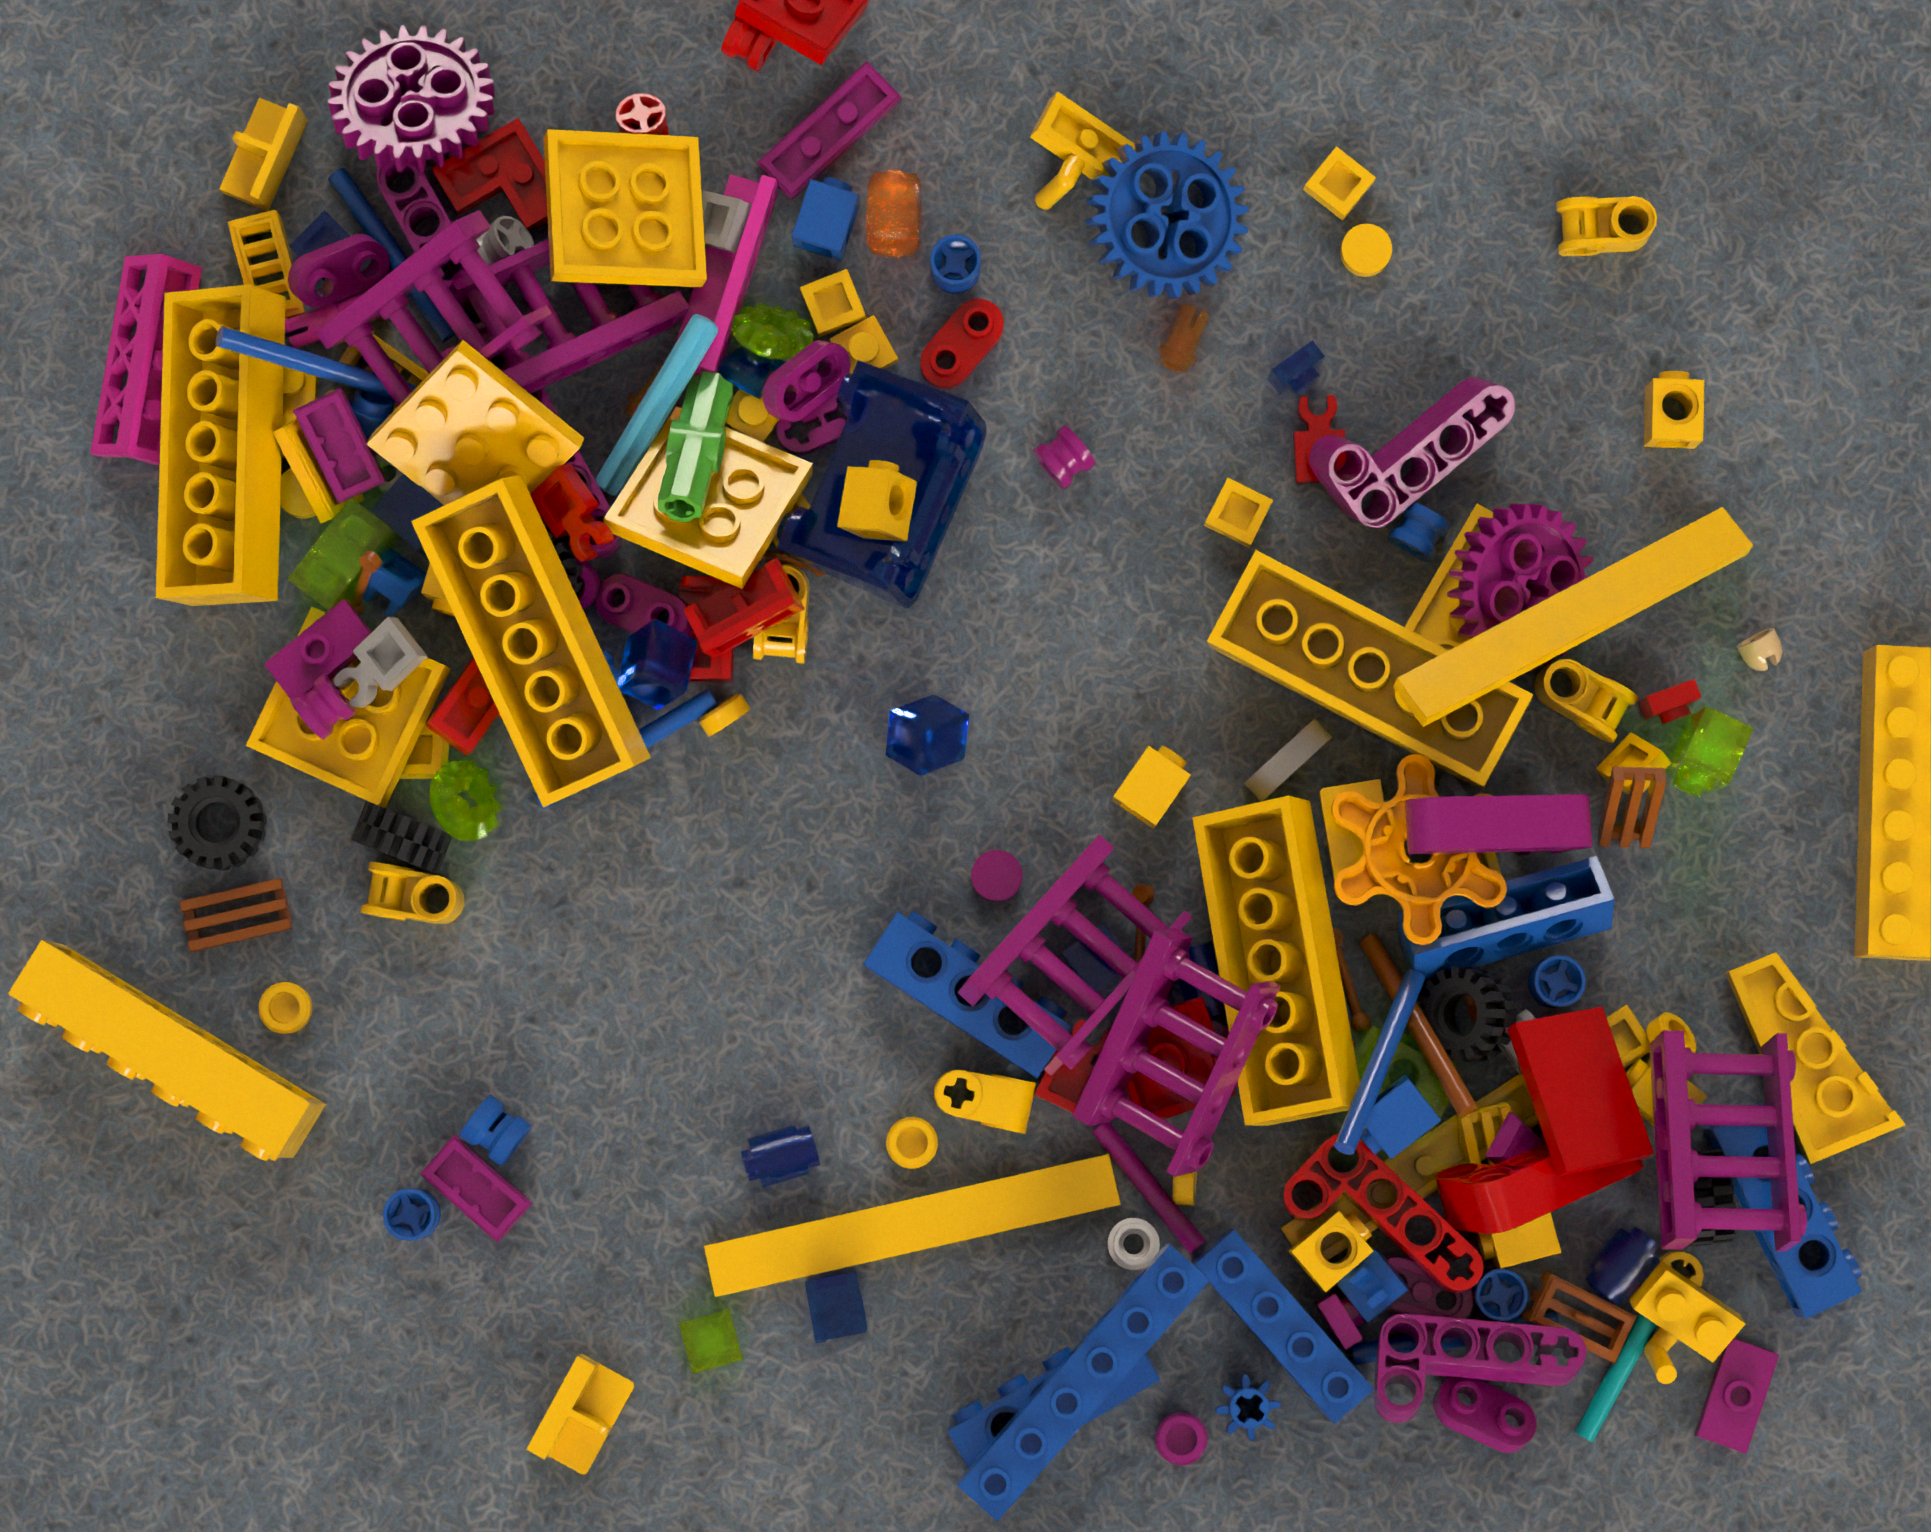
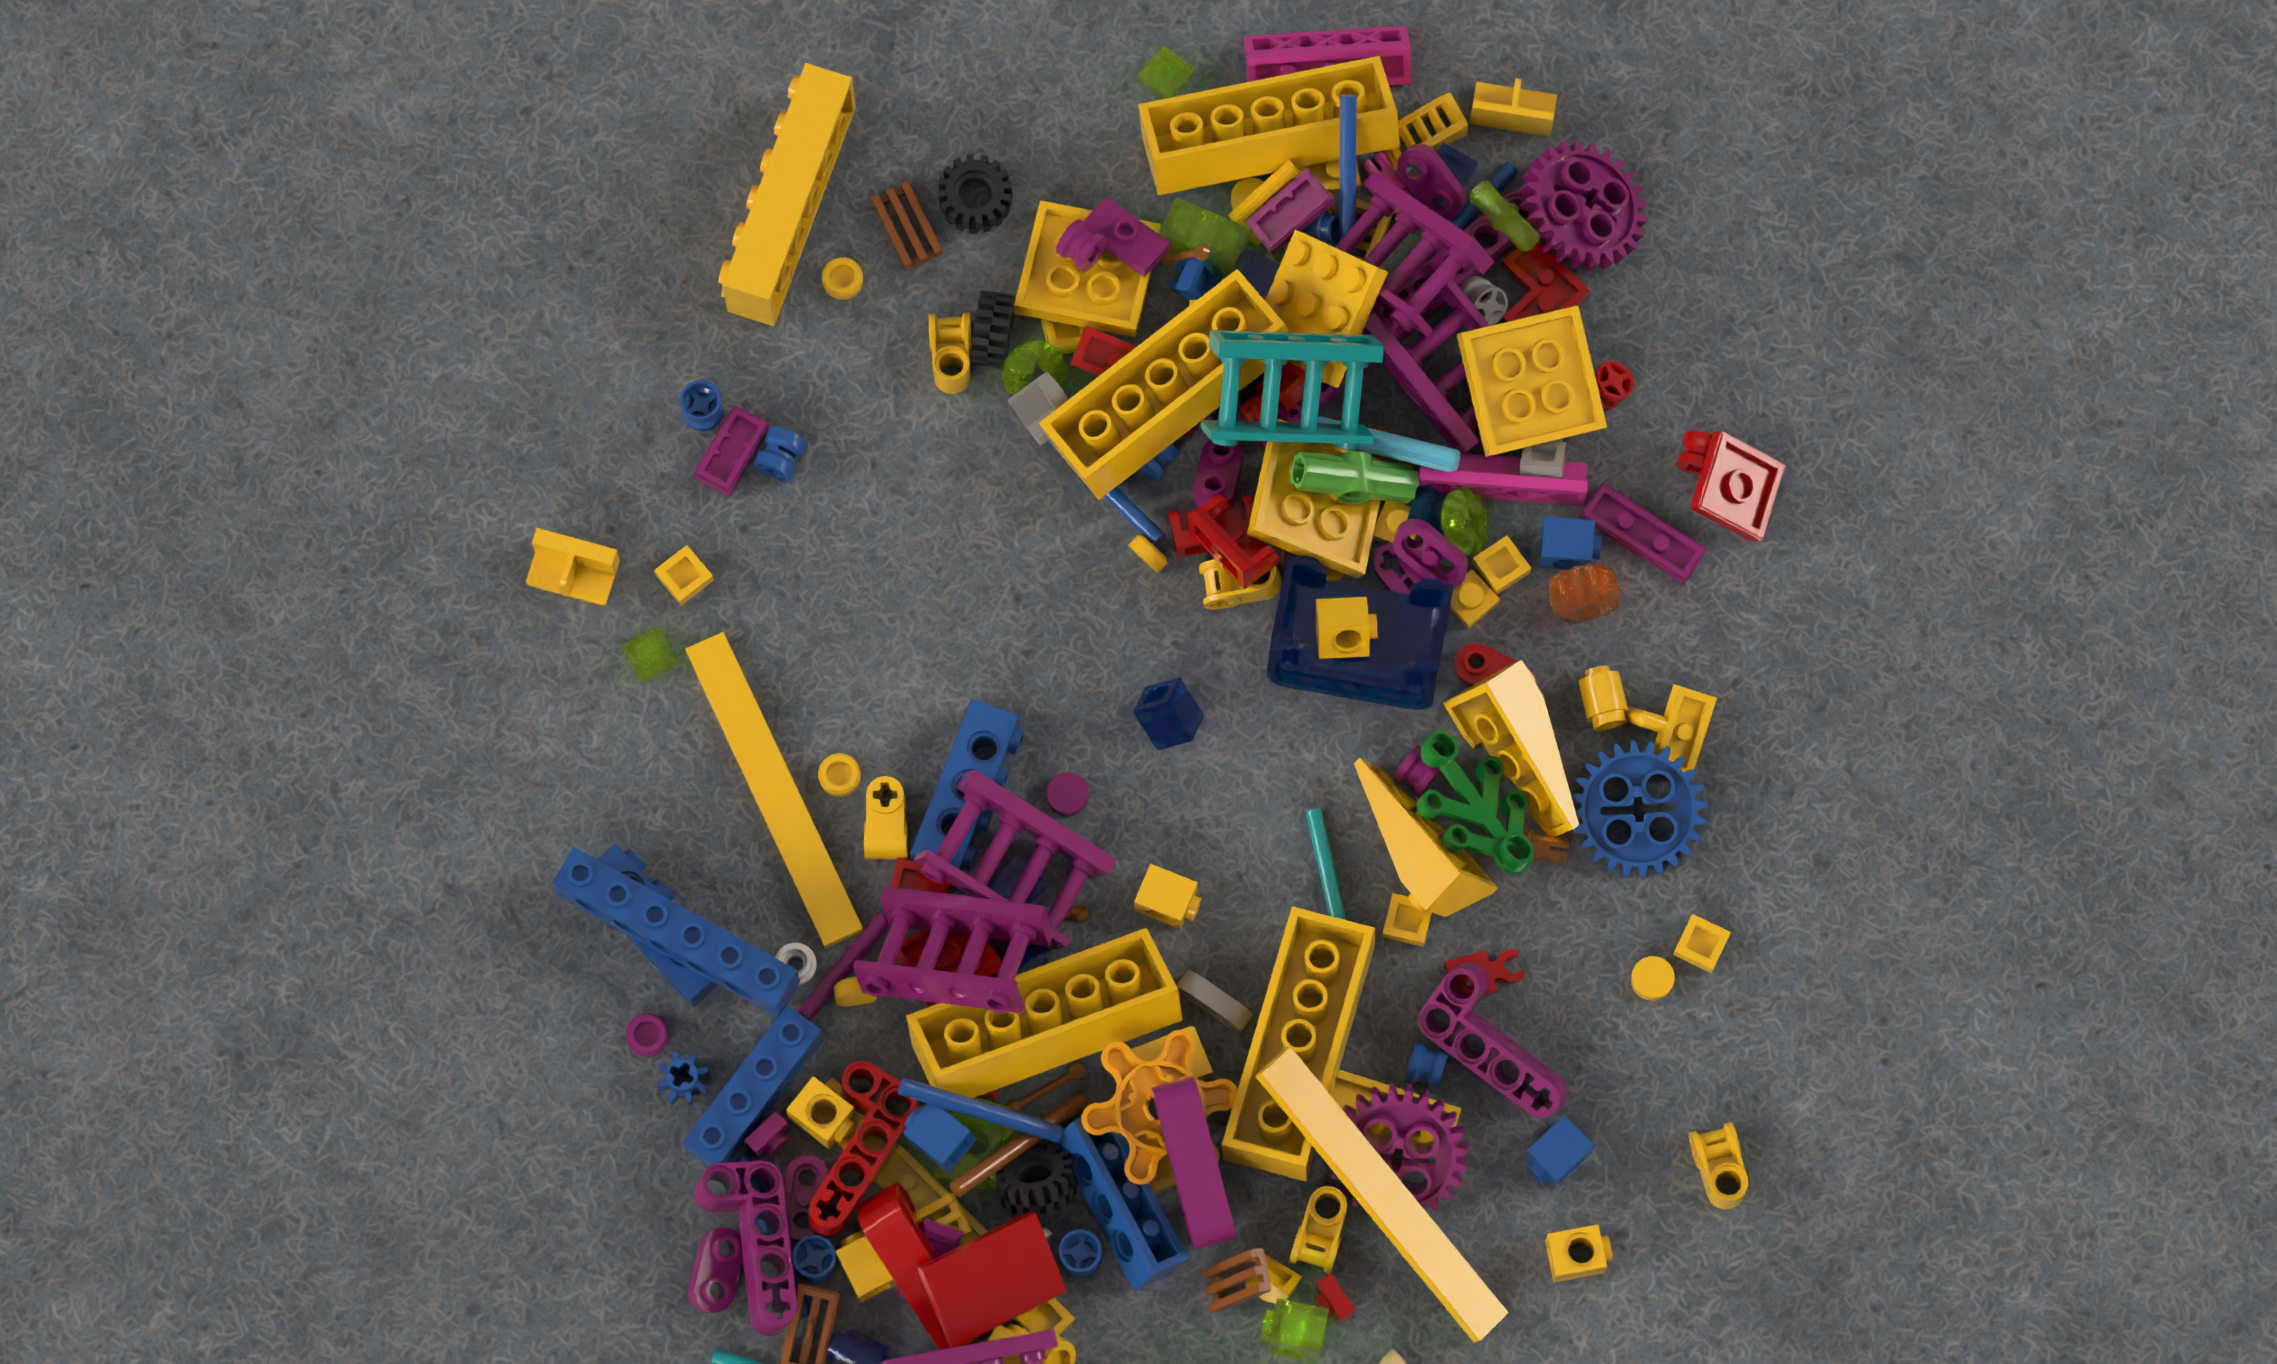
camera: 80 degrees right, 10 degrees down
light grey plate [333,617,428,708] -> none
clear blue panel [617,619,697,710] -> none
clear blue brick [740,1124,821,1189] -> none
clear blue panel [805,1270,868,1344] -> none
blue wheel [930,234,981,294] -> none
clear blue plate [1268,340,1325,395] -> none
blue tile [1336,1248,1411,1323] -> none
none -> yellow plate [654,545,714,606]
none -> light grey panel [1008,371,1069,445]
none -> clear neon green plate [1138,45,1195,99]
none -> teal fence [1201,330,1384,449]
none -> teal bar [1305,808,1347,920]
none -> yellow wedge [1354,758,1498,917]
none -> green plant [1416,730,1534,875]
none -> yellow wedge [1443,660,1579,838]
none -> clear neon green axle [1469,180,1540,251]
none -> blue brick [1525,1115,1594,1188]
none -> yellow brick [1578,666,1628,731]

